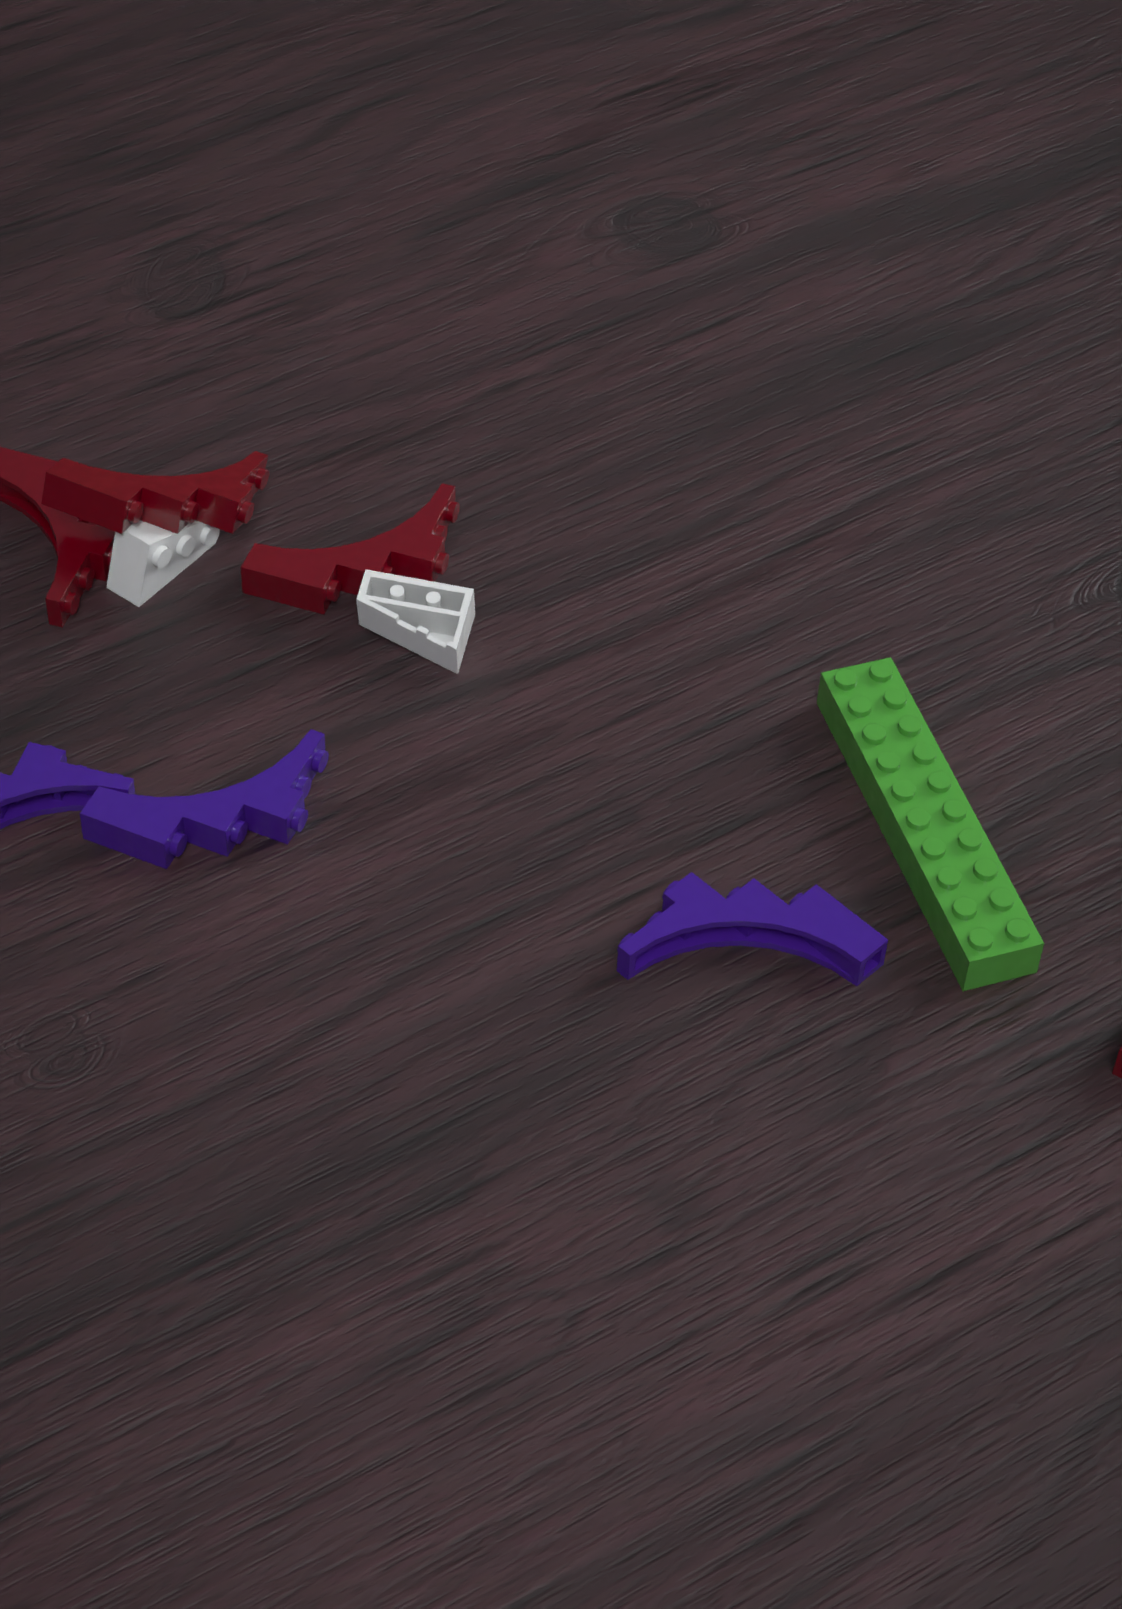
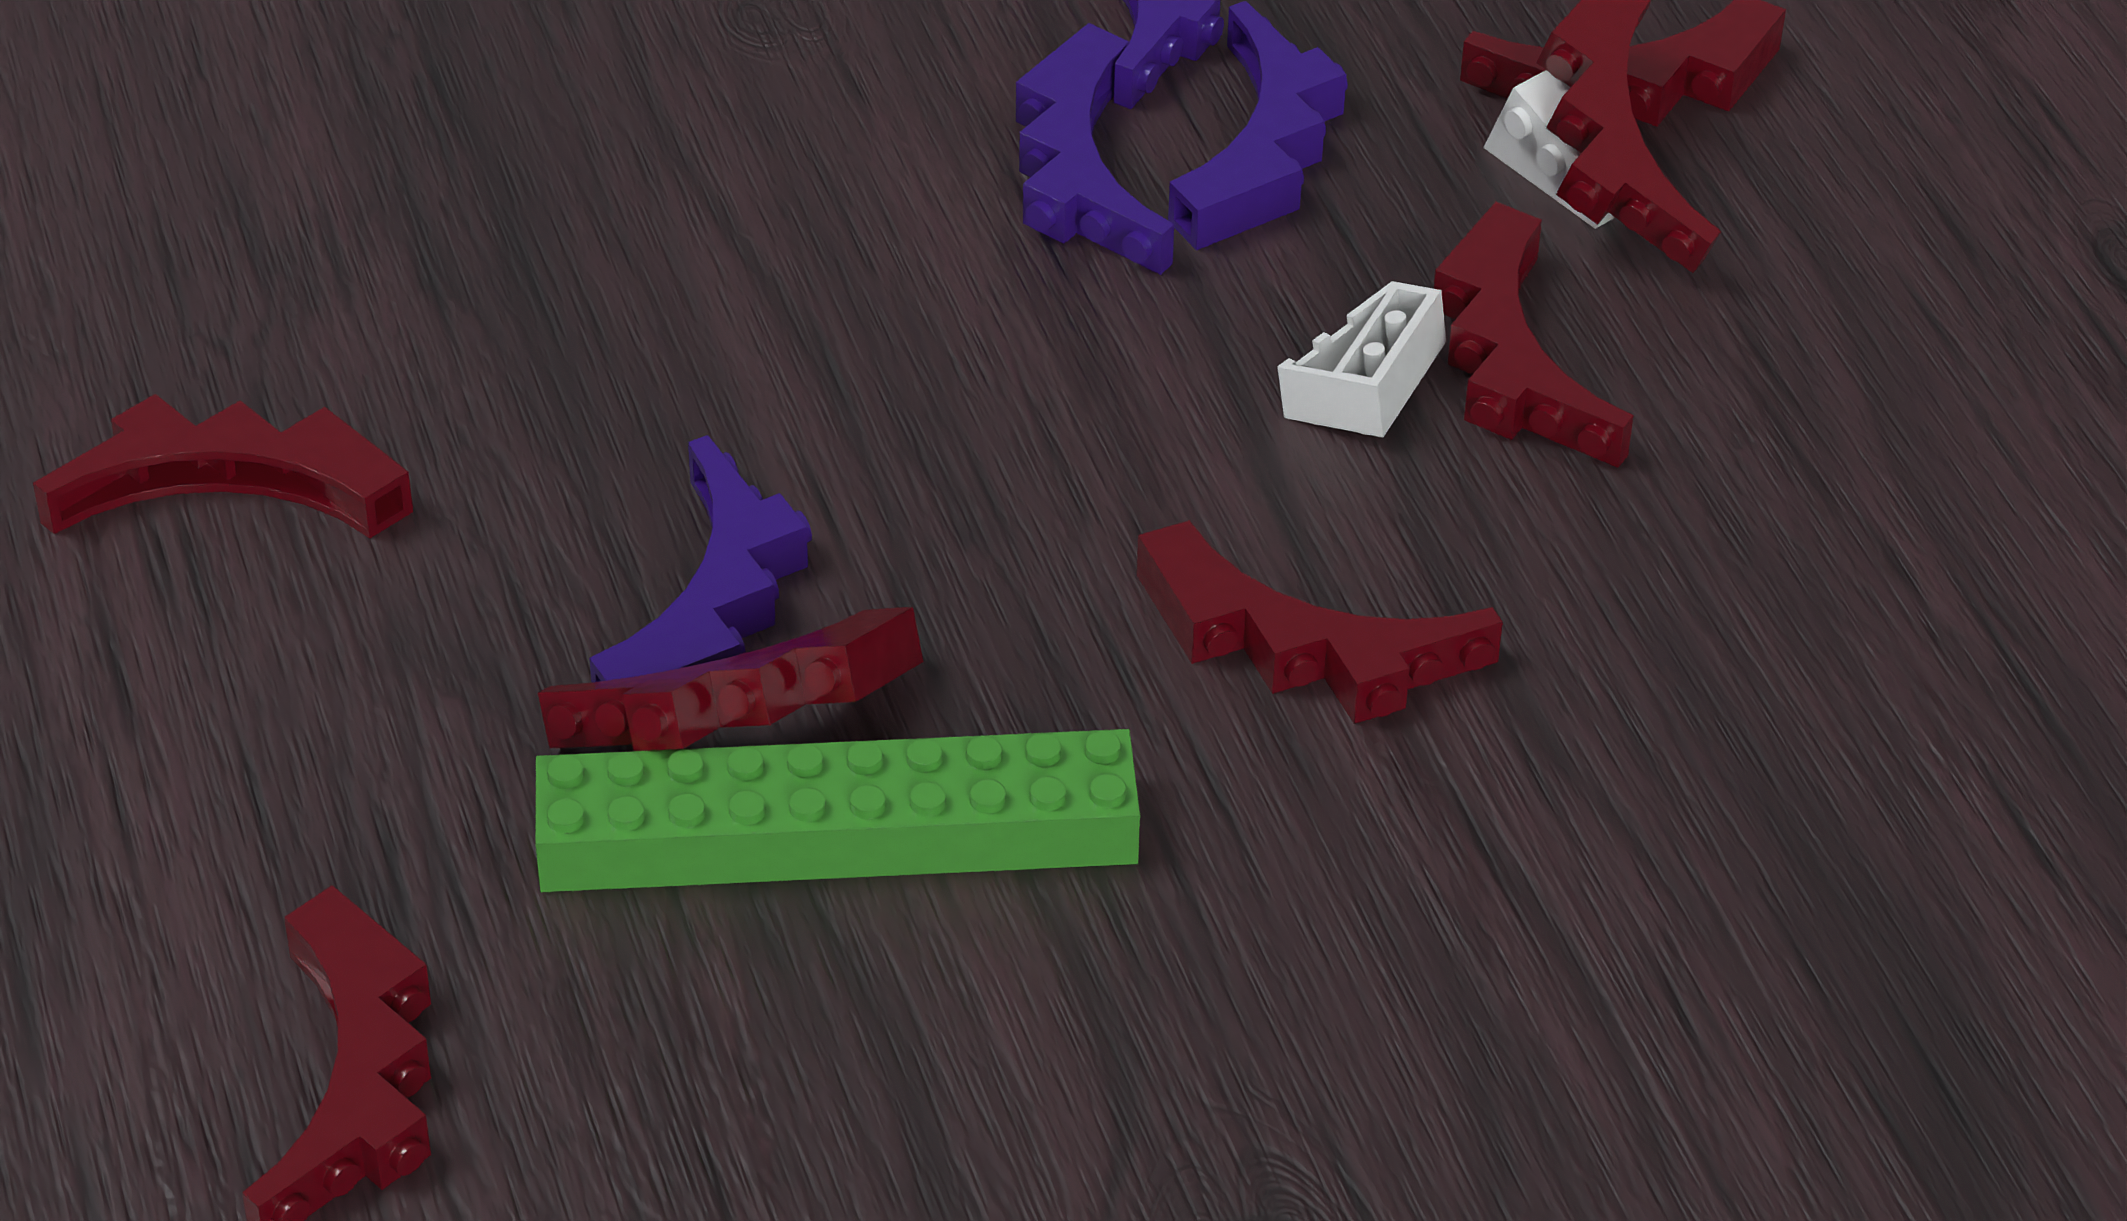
camera: 105 degrees right, 5 degrees down
none -> dark red arch [33,394,413,538]
none -> dark red arch [538,607,924,751]
none -> dark red arch [1137,520,1503,724]
none -> dark purple arch [1168,1,1348,250]

